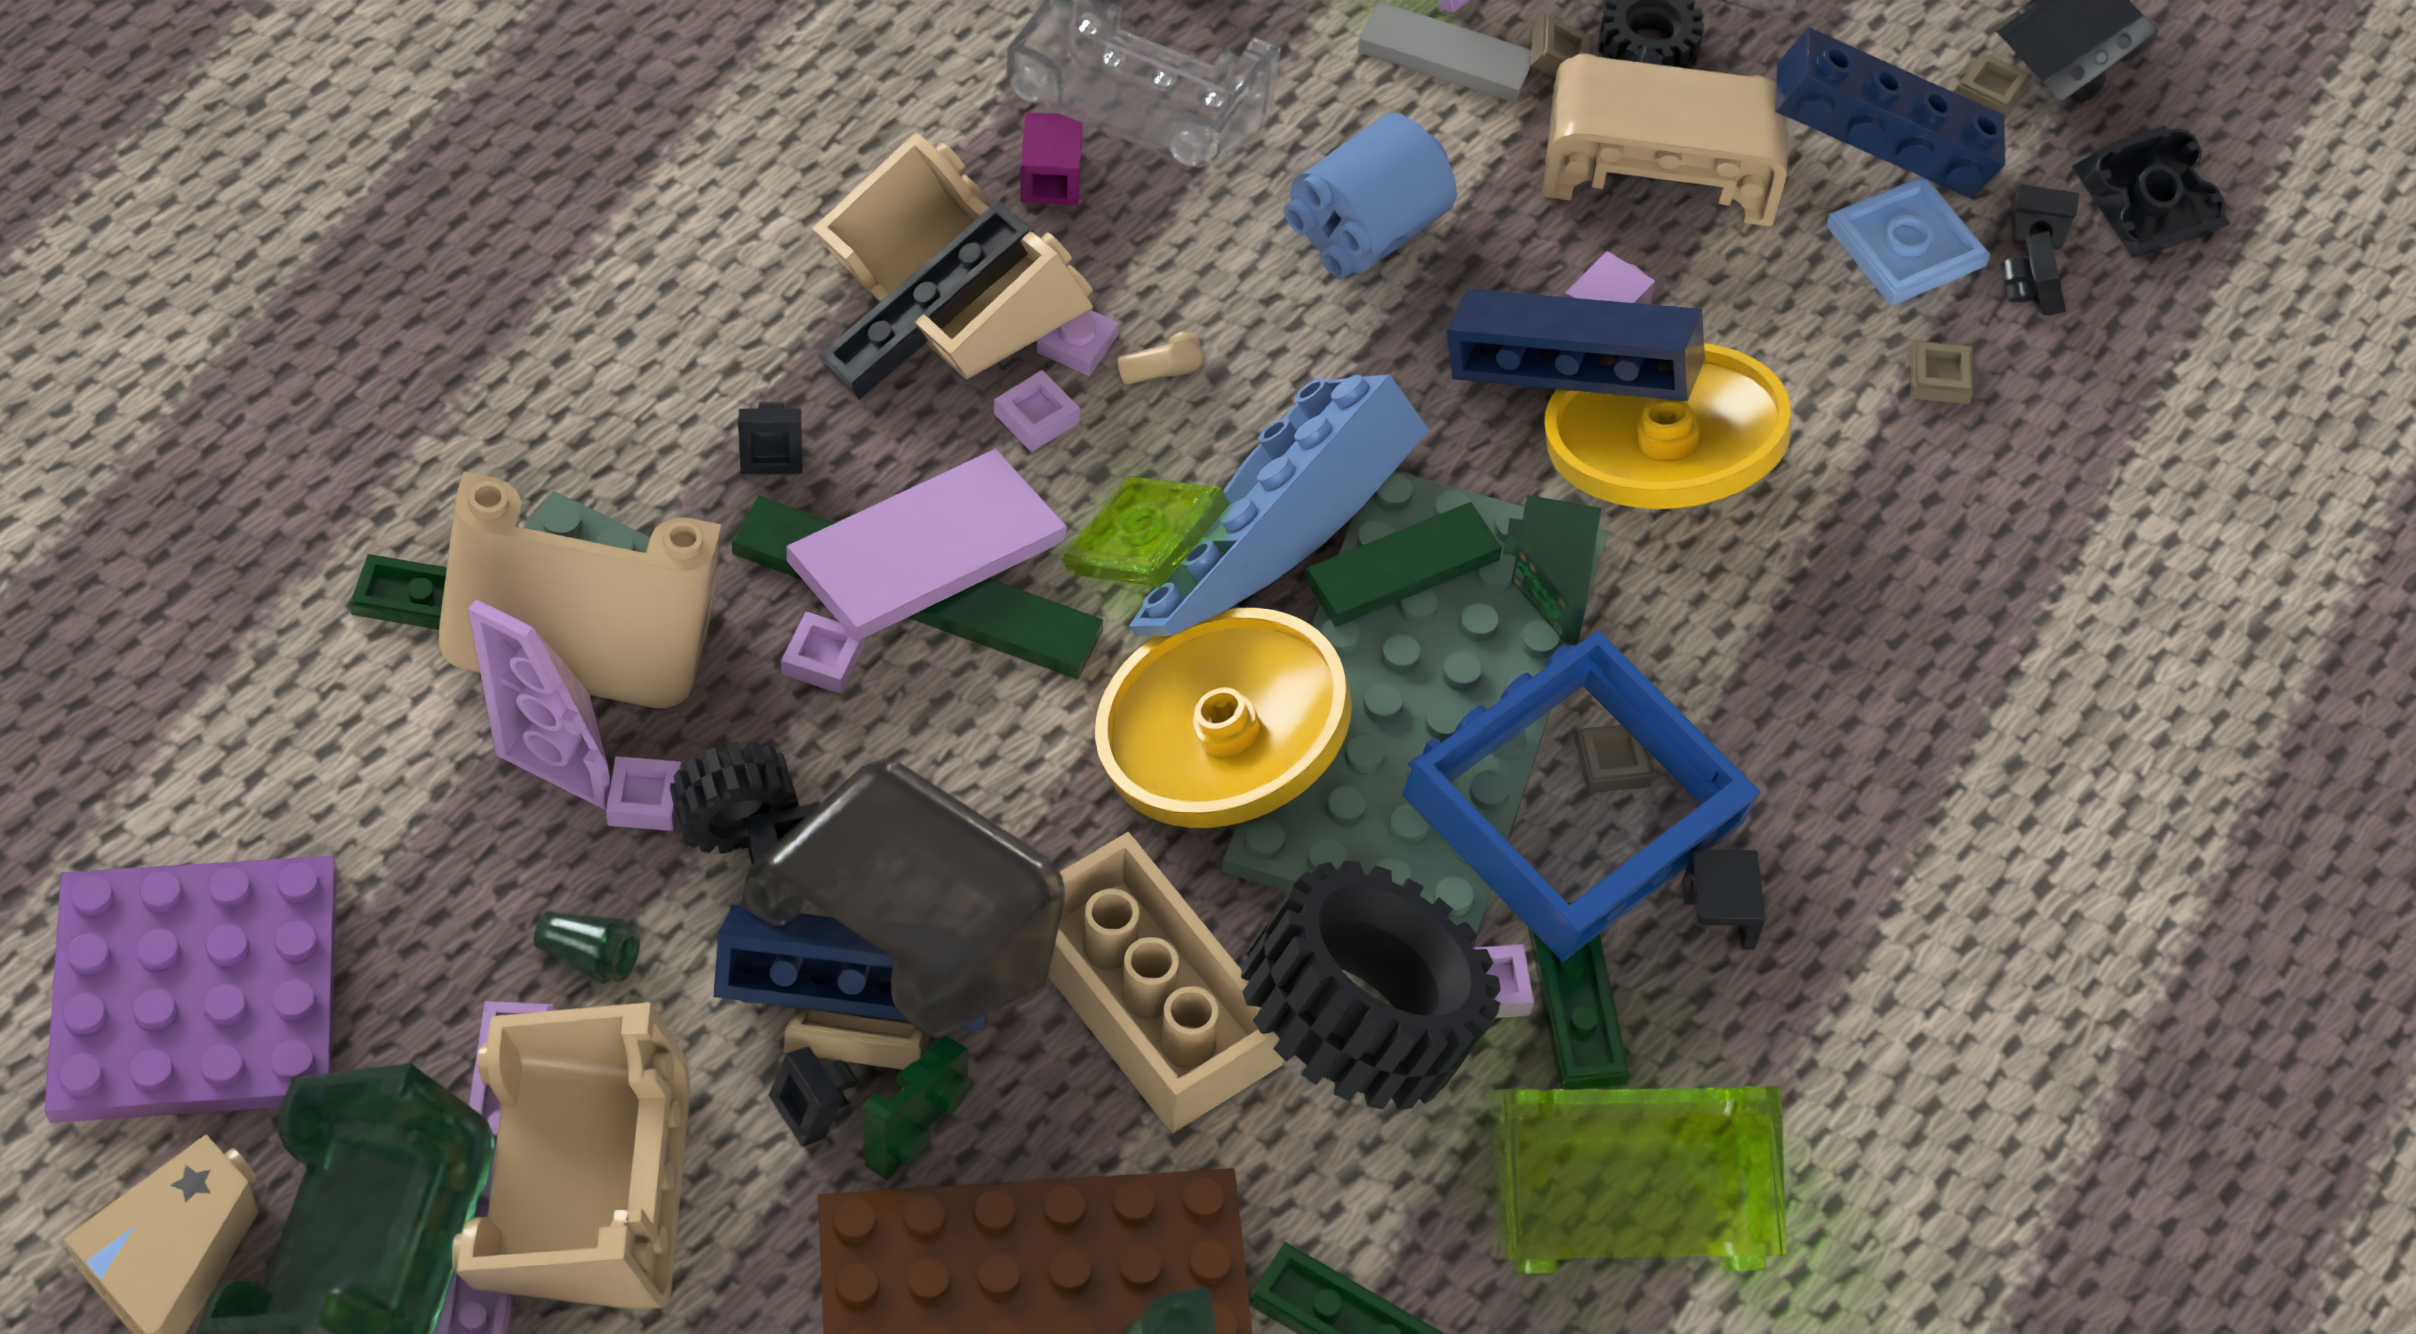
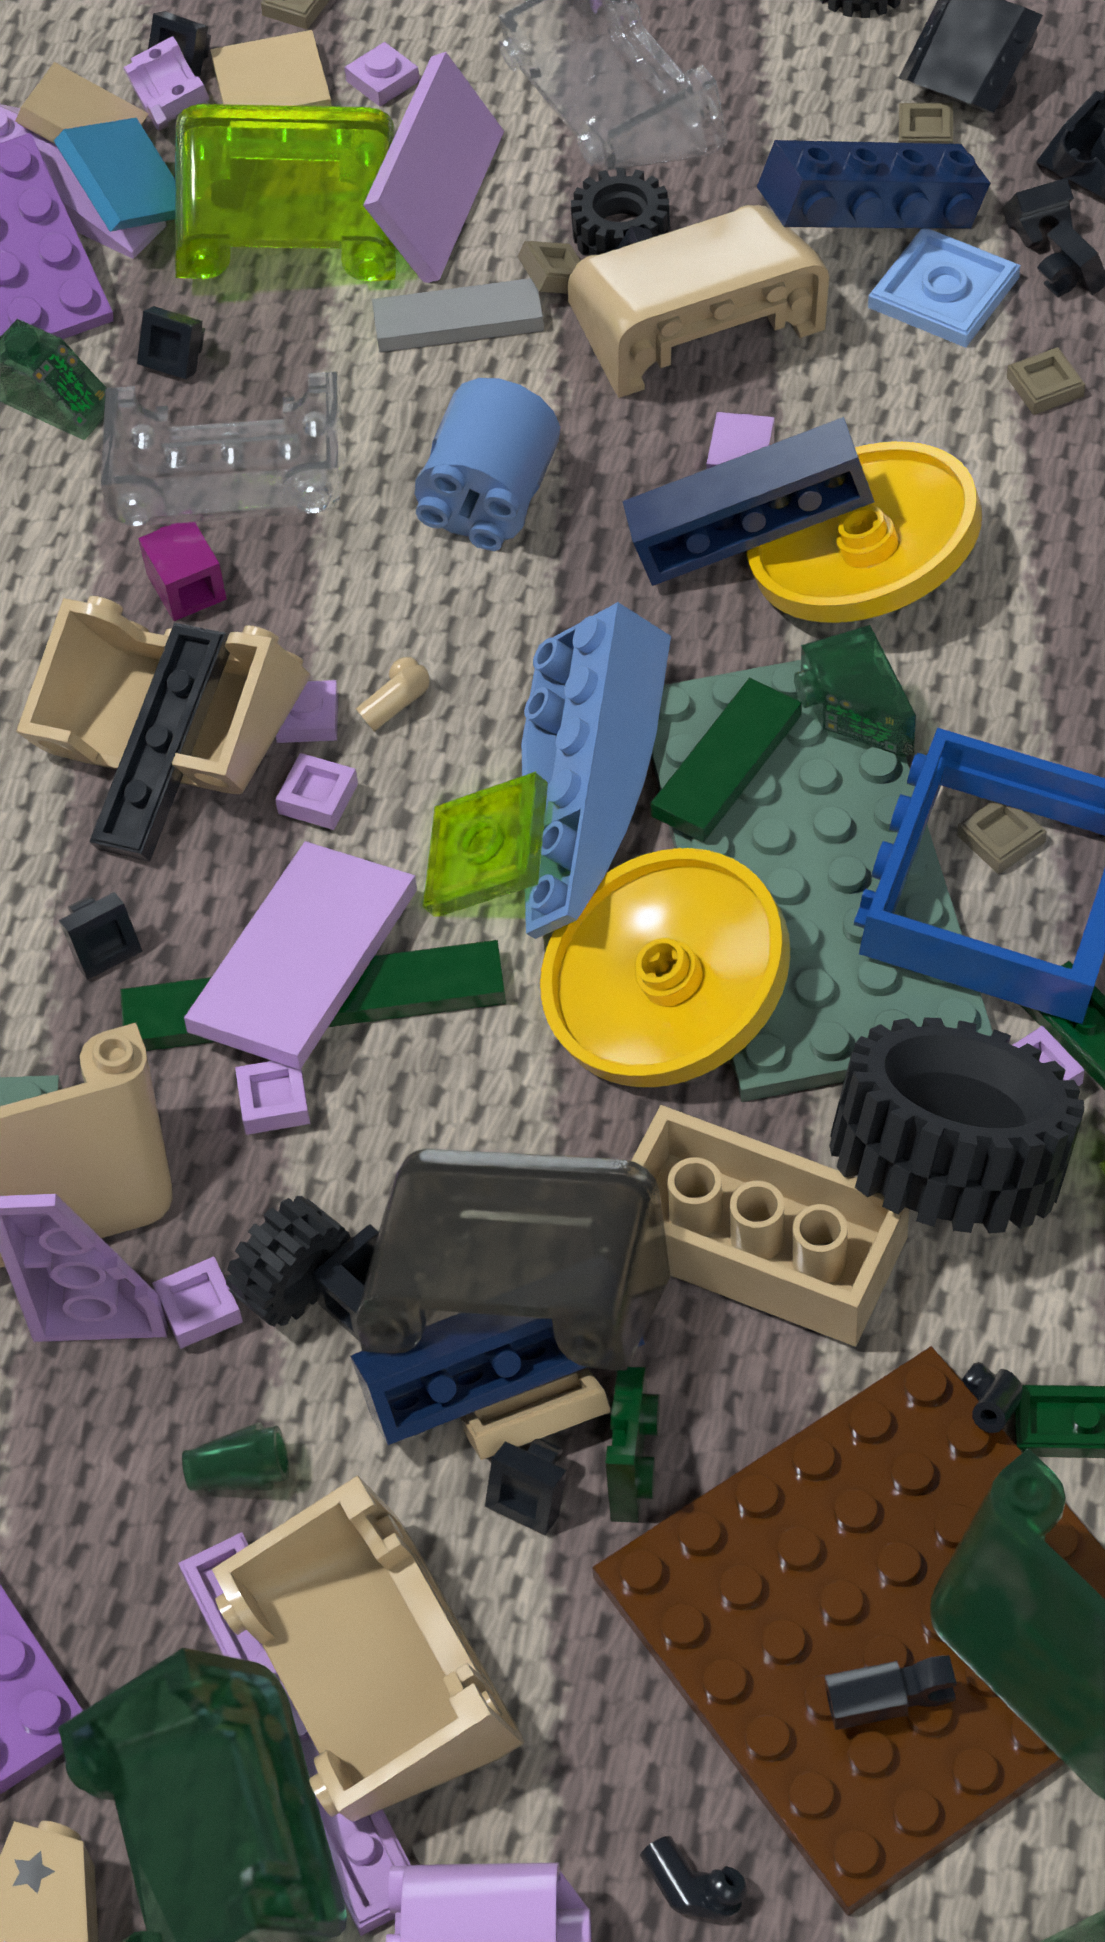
camera: 20 degrees left, 0 degrees up
none -> black arm [961,1362,1023,1433]

